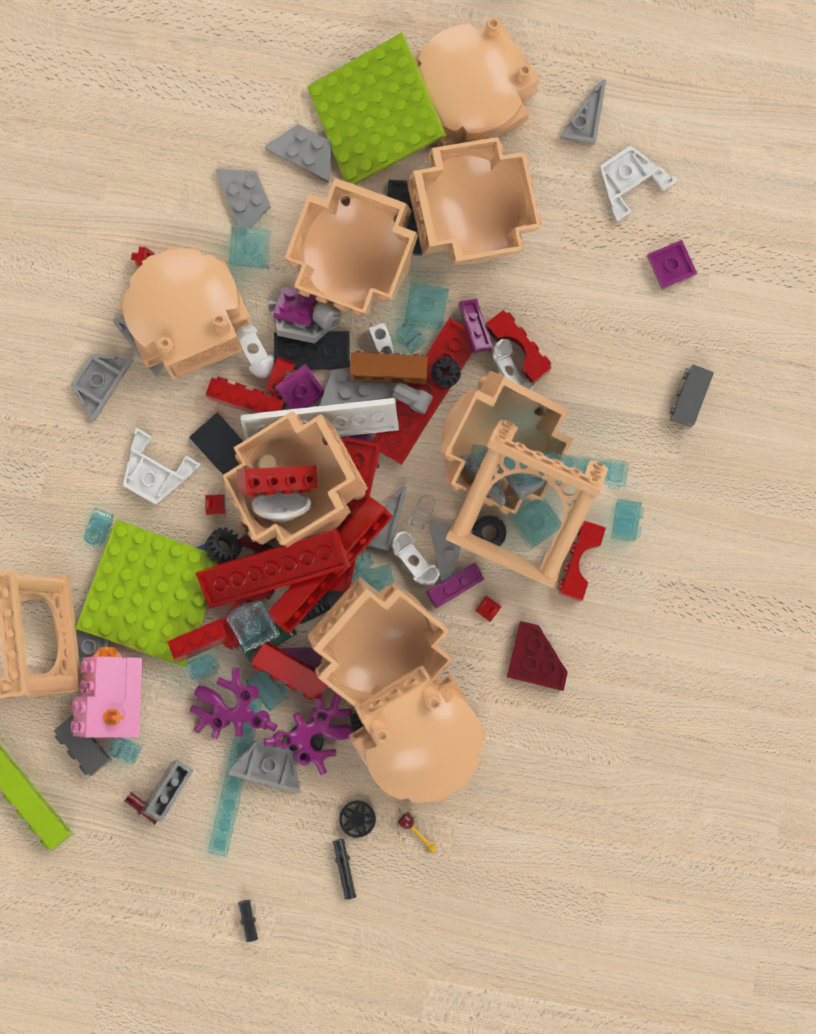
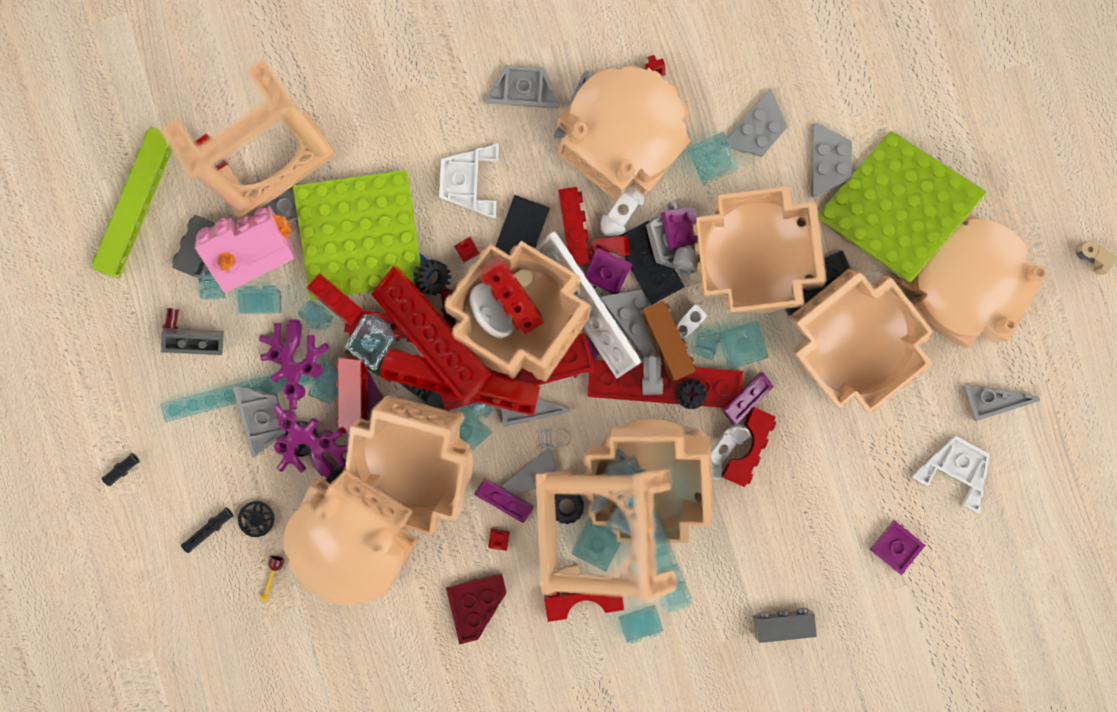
camera: 65 degrees right, 5 degrees up
clear light blue piece [84,508,114,547] -> none
white piece [392,531,440,586] -> none
none -> clear light blue brick [238,286,281,314]

